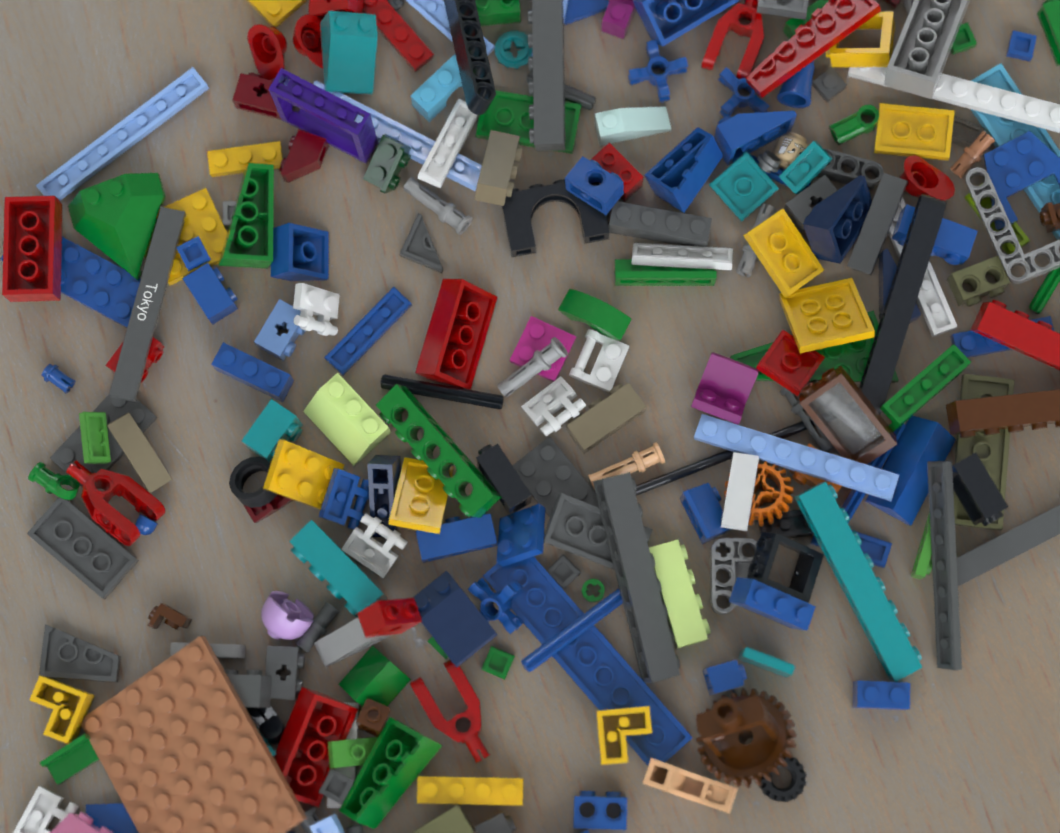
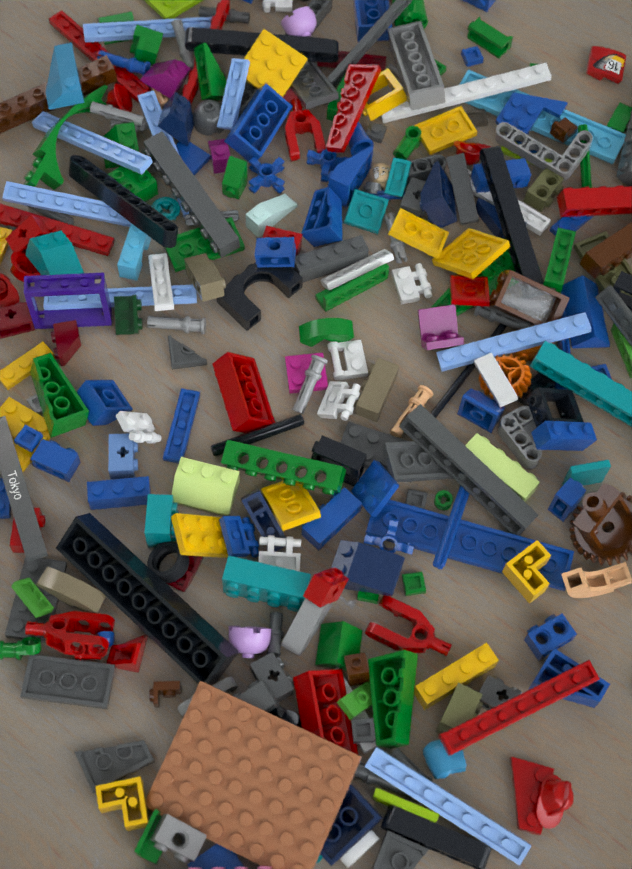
camera: 40 degrees left, 15 degrees down
nougat pin [949,131,995,179] -> none
none -> black brick [56,513,239,685]
none -> red slope [106,634,148,673]
none -> light grey brick [150,814,207,863]
none -> green slope [222,156,248,200]
none -> white plate [391,263,432,305]

